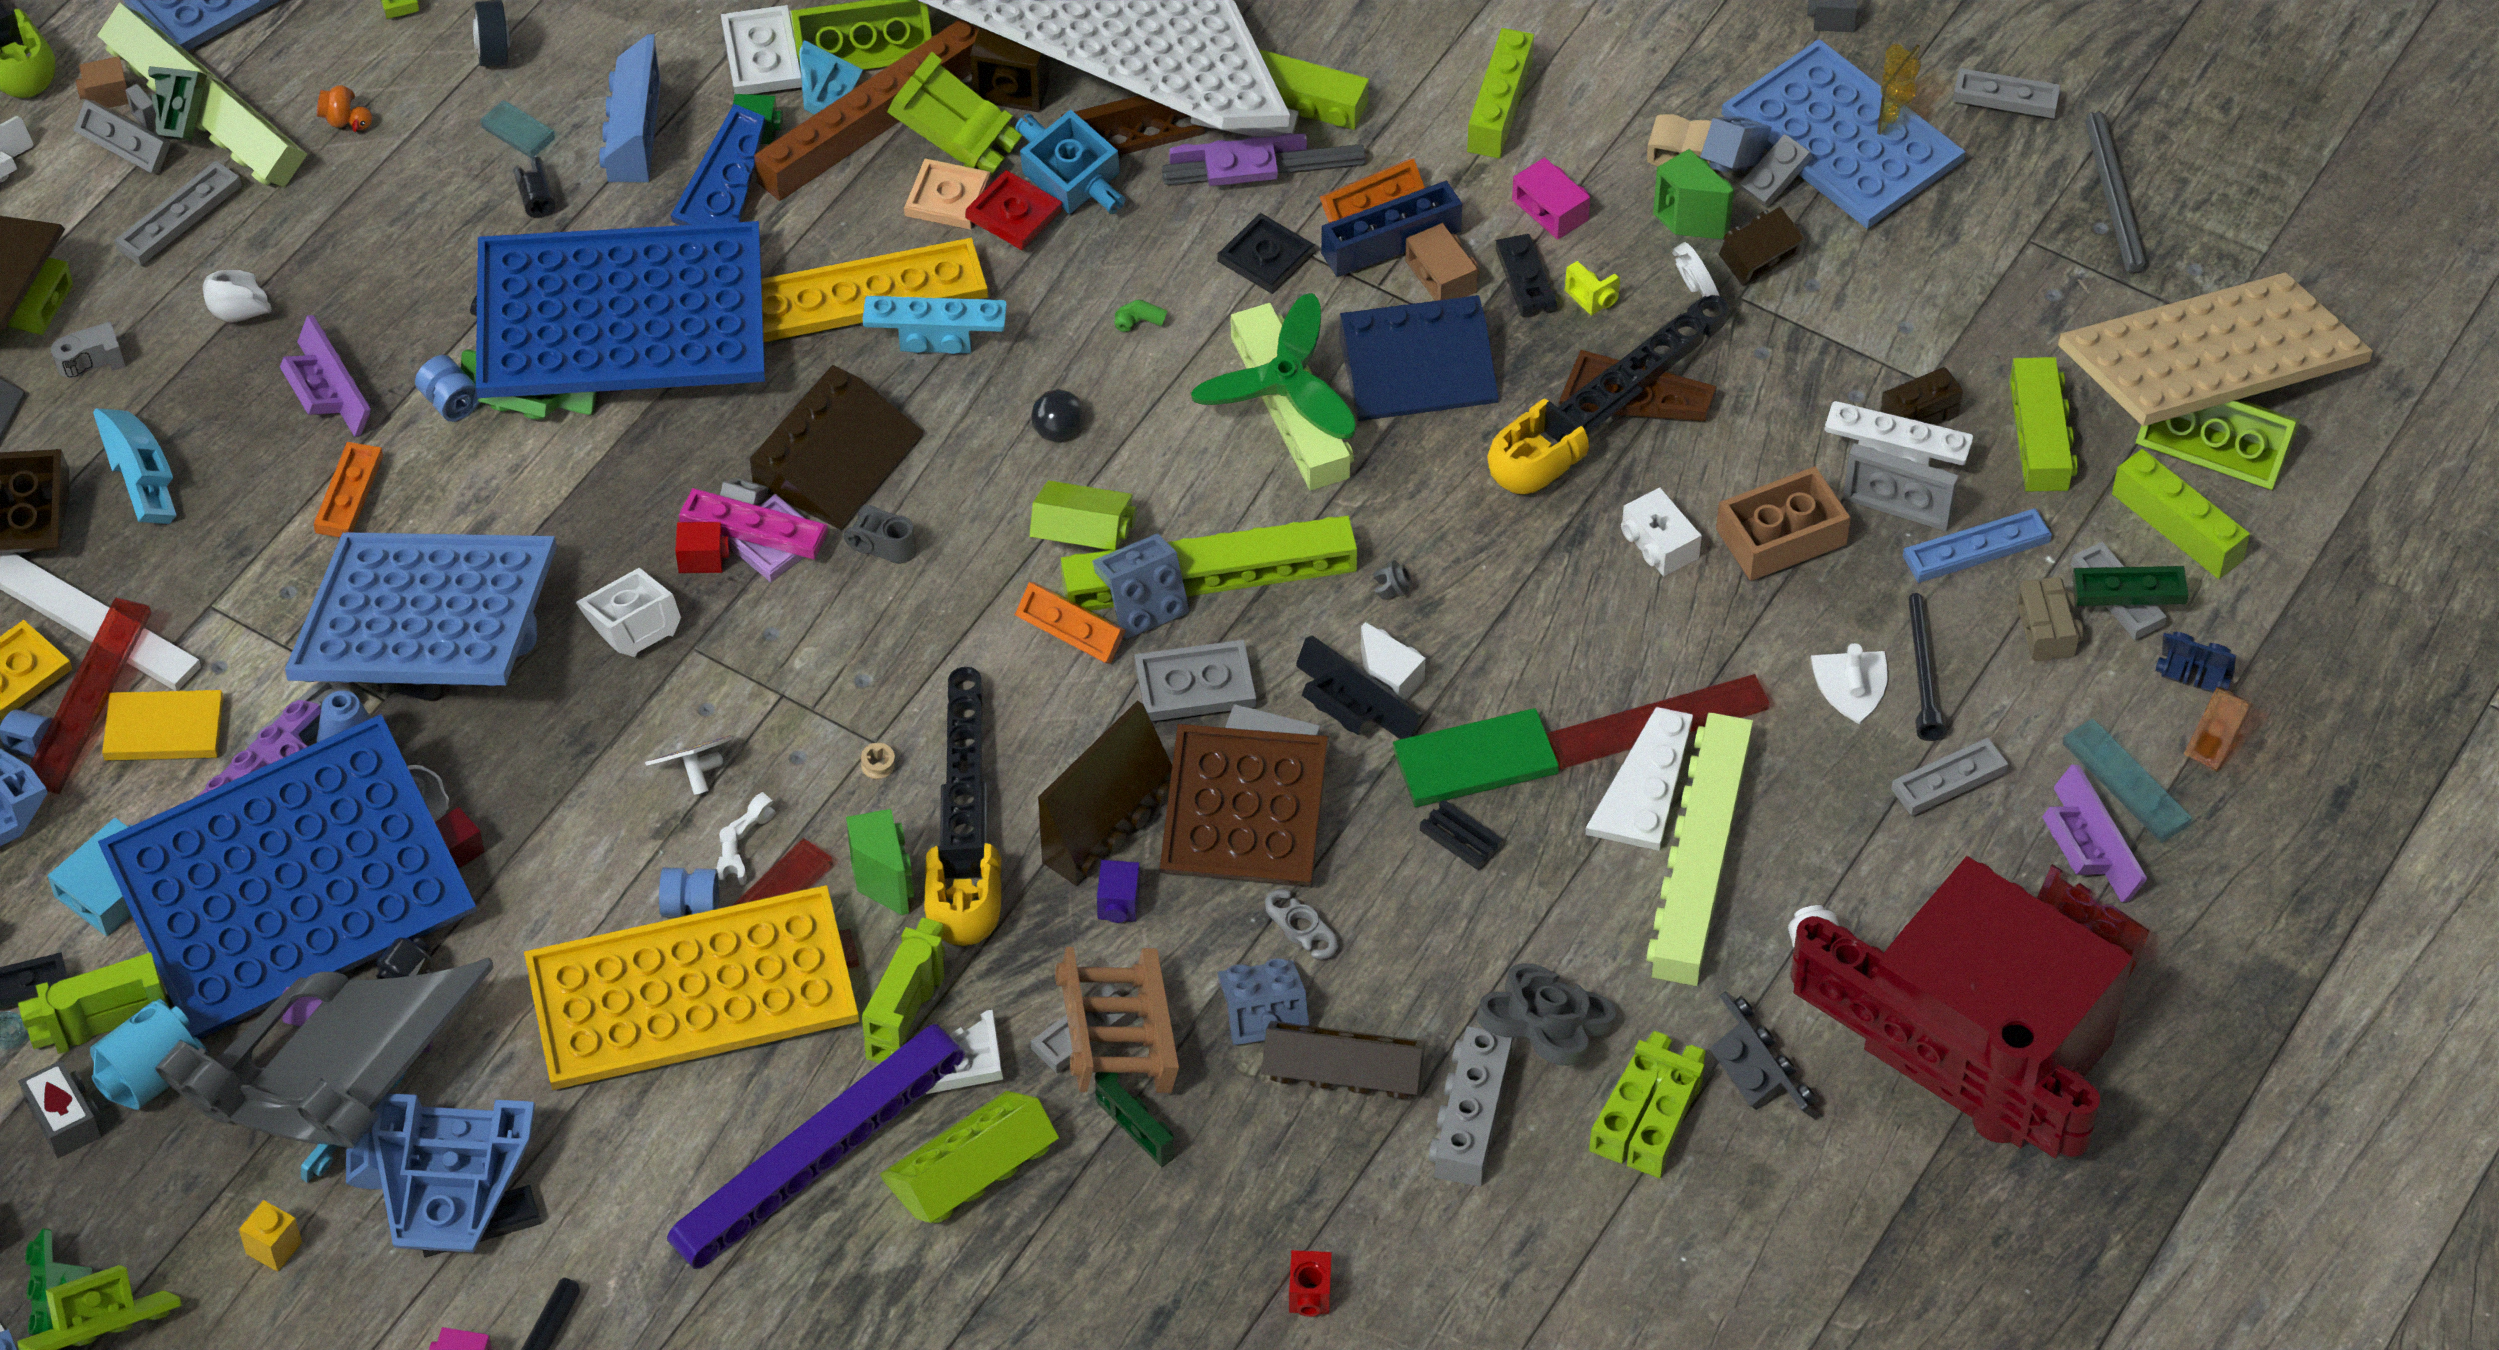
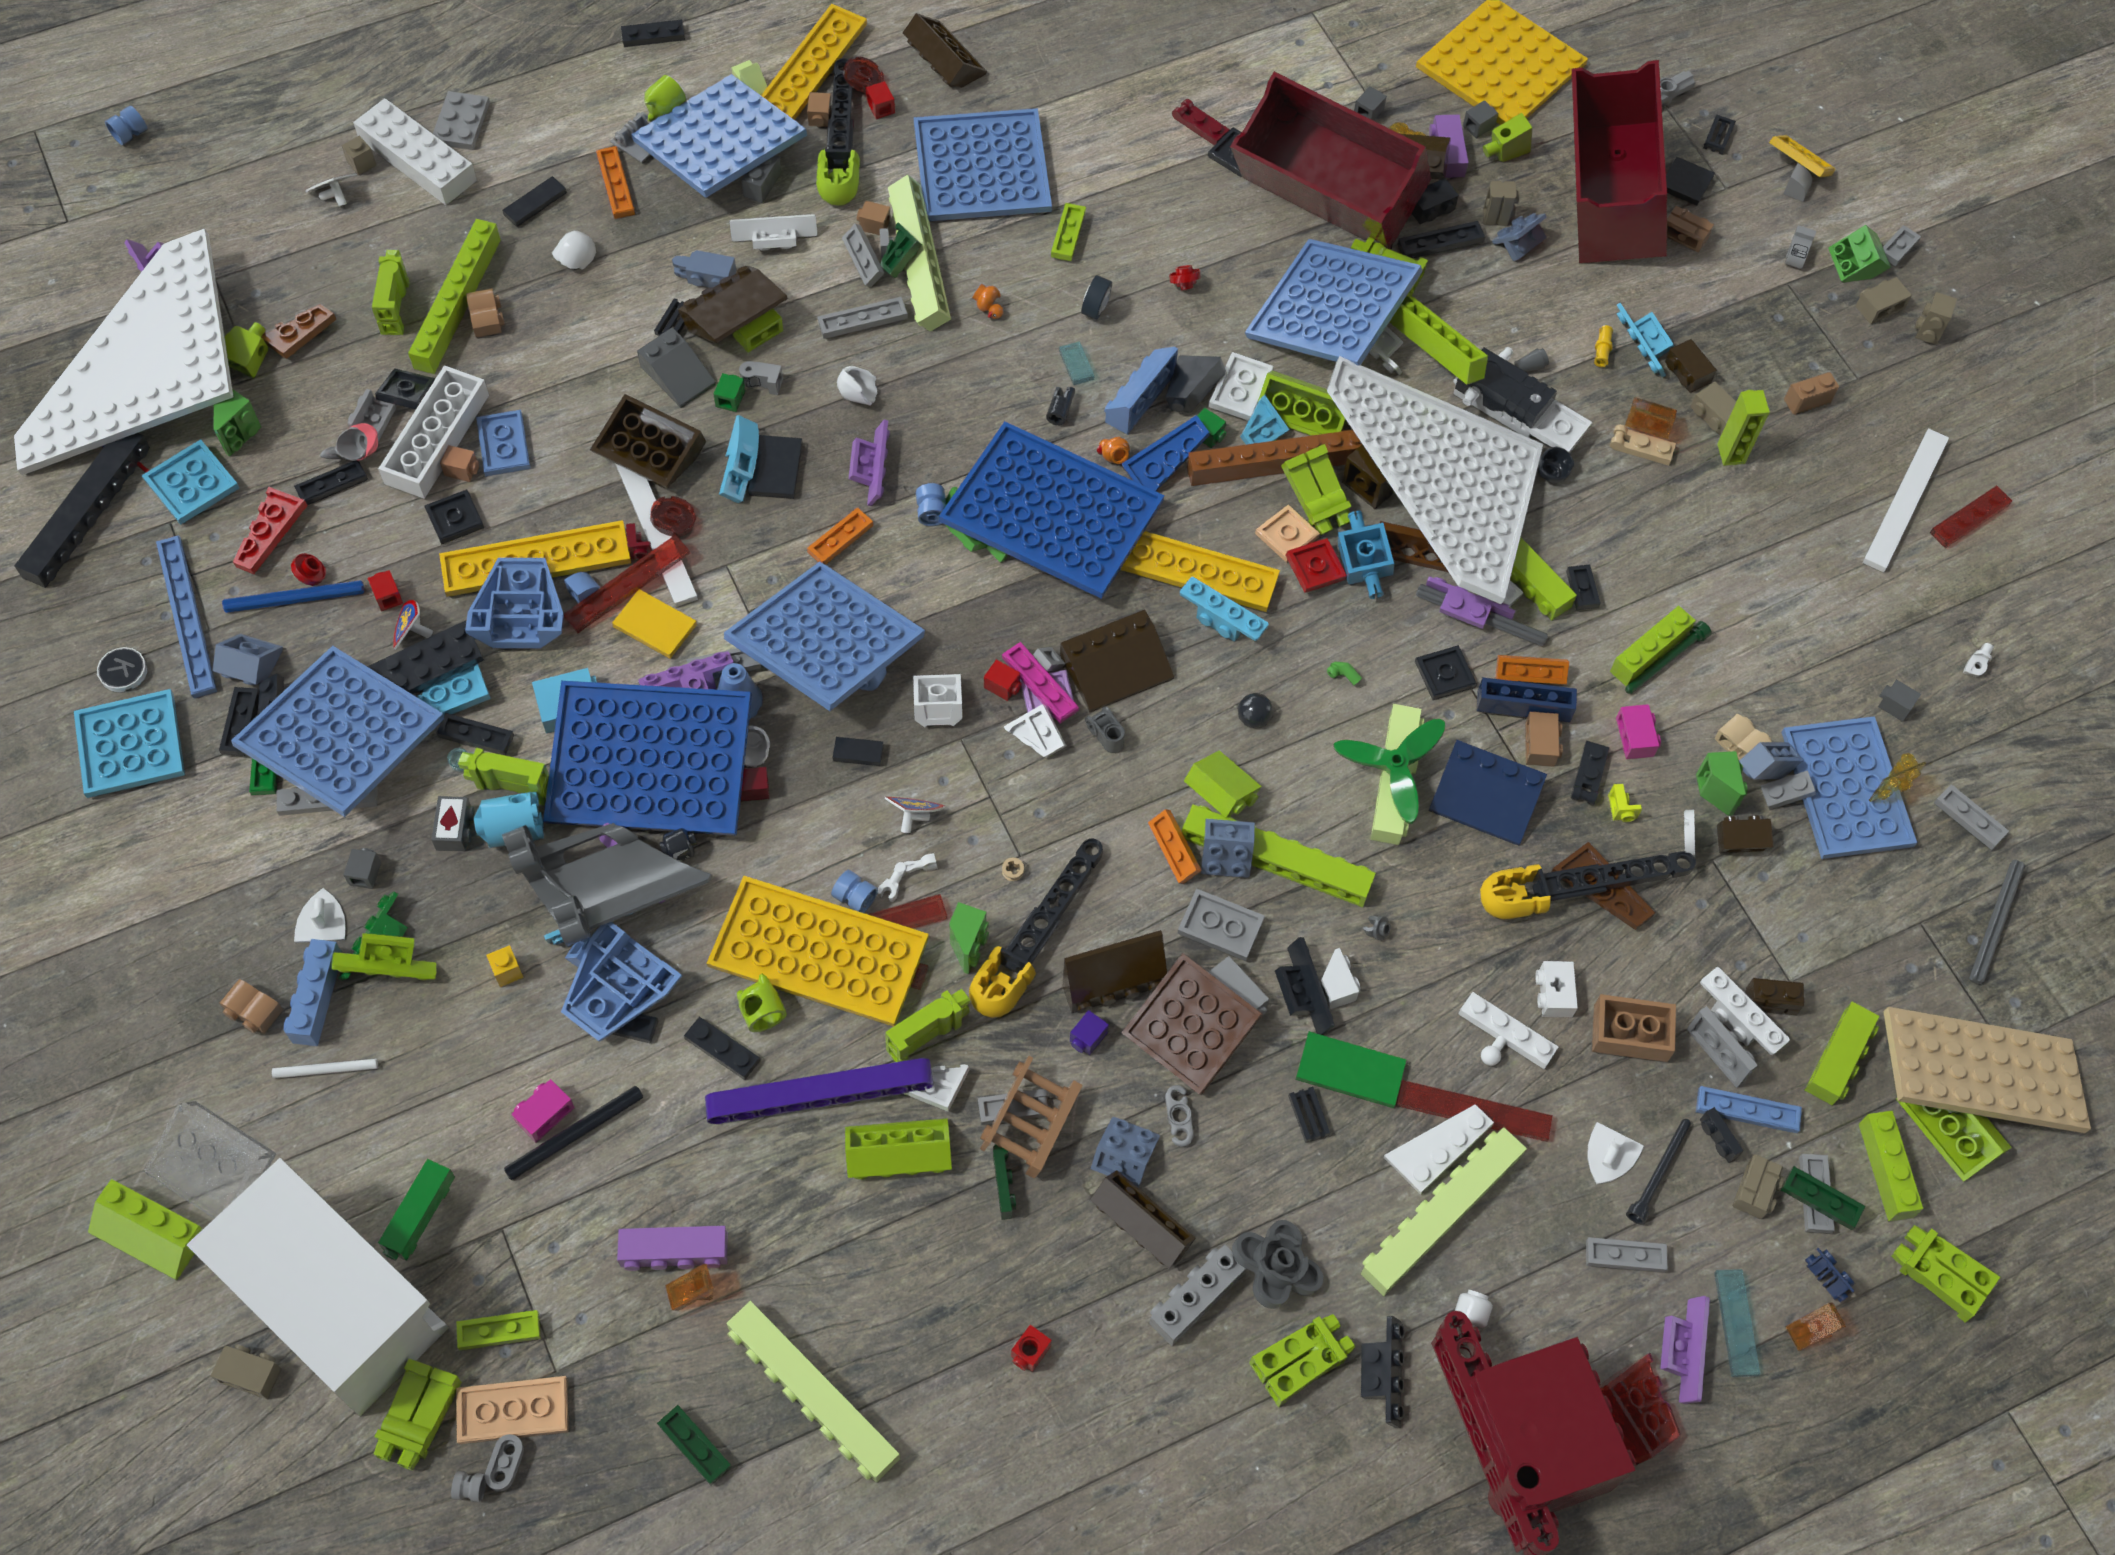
camera: 30 degrees right, 10 degrees up
none -> dark red bracket [626,523,653,560]
none -> clear red tile [650,496,696,537]
none -> black plate [684,1016,760,1080]
none -> green brick [713,373,745,412]
none -> lime piece [737,973,787,1032]
none -> black tile [749,435,803,499]
none -> black tile [832,736,884,766]
none -> white wing [1004,704,1066,758]
none -> orange animal [1097,437,1130,464]
none -> black slope [1166,355,1226,412]
none -> white plate [1458,992,1558,1069]
none -> black plate [1566,564,1601,610]
none -> dark green piece [1625,621,1712,694]
none -> black plate [1700,1107,1744,1163]
none -> lime hips [1891,1225,2000,1323]

